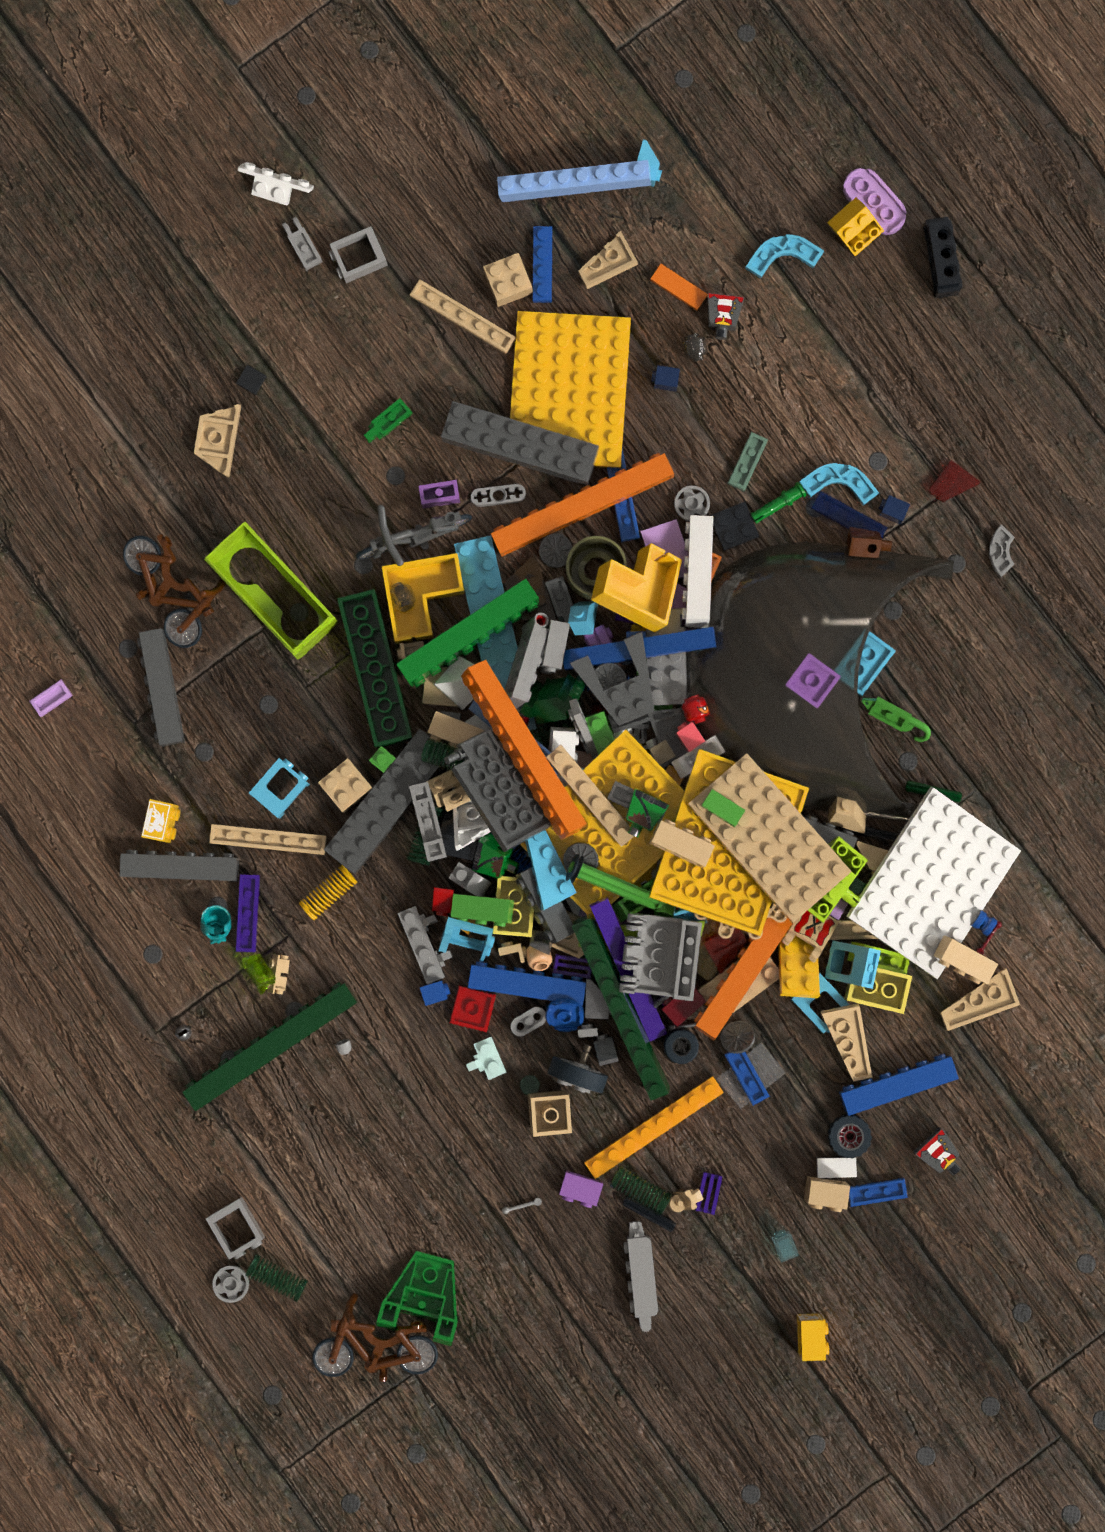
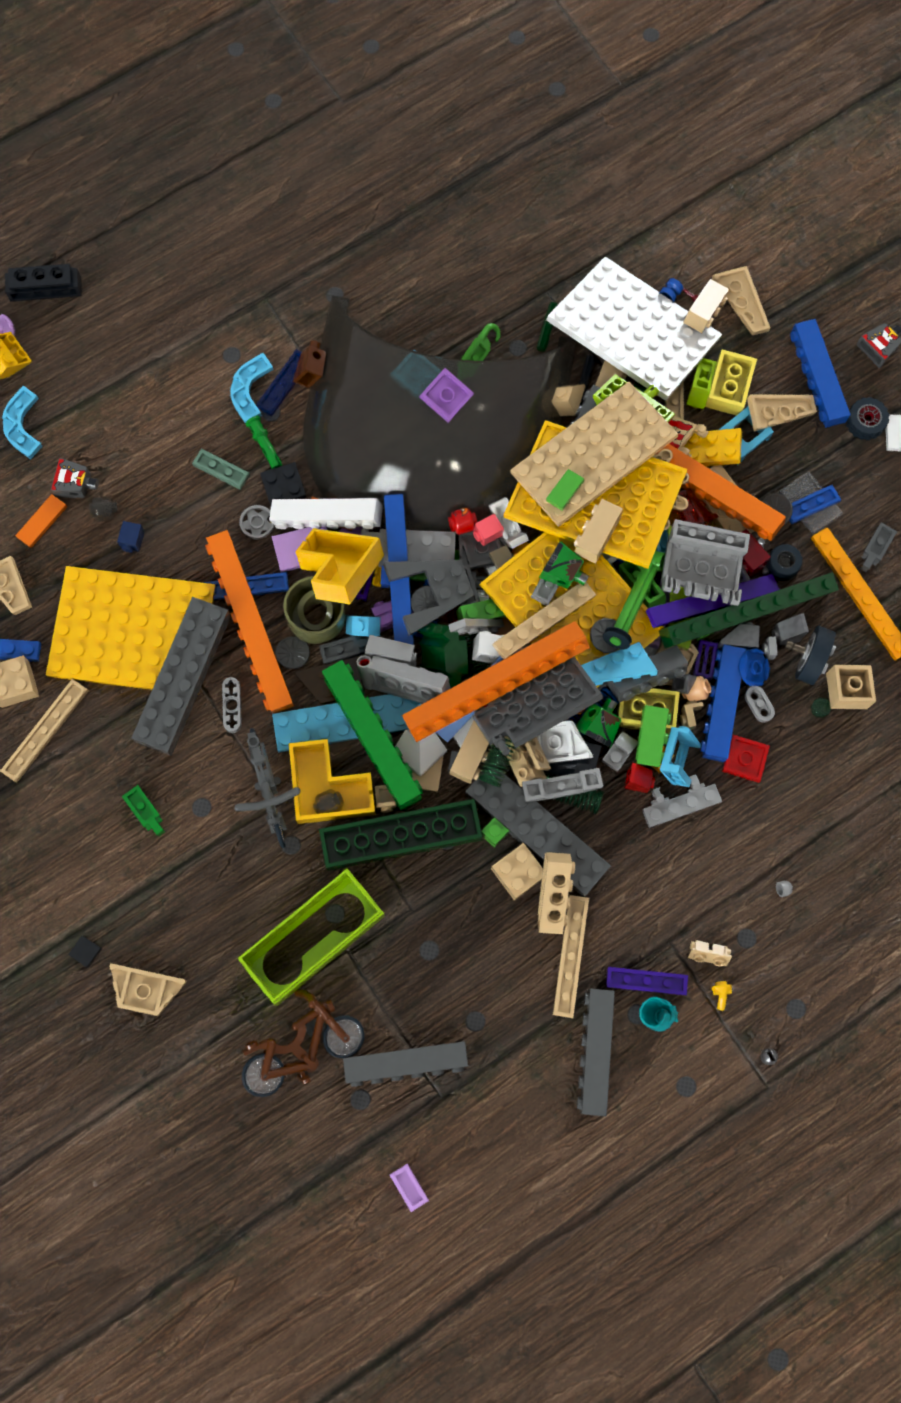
camera: 90 degrees left, 10 degrees down
yellow brick [141,799,180,843] -> none
dark green brick [182,982,359,1111] -> none
clear neon green tile [241,954,276,995] -> none
medium azure window [249,758,310,819] -> none
yellow piece [299,865,357,920] -> none
medium lavender brick [419,480,460,508] -> none
blue brick [420,980,451,1006] -> none
light aqua hinge [466,1036,506,1080] -> none
medium azure window [825,941,881,989] -> none
dark blue brick [878,495,910,525] -> none
clear red wing [928,460,981,503] -> none
light grey tile [989,524,1015,578] -> none
none -> tan brick [538,852,575,934]
none -> yellow plate [712,981,732,1011]
none -> dark grey hinge [860,522,897,572]

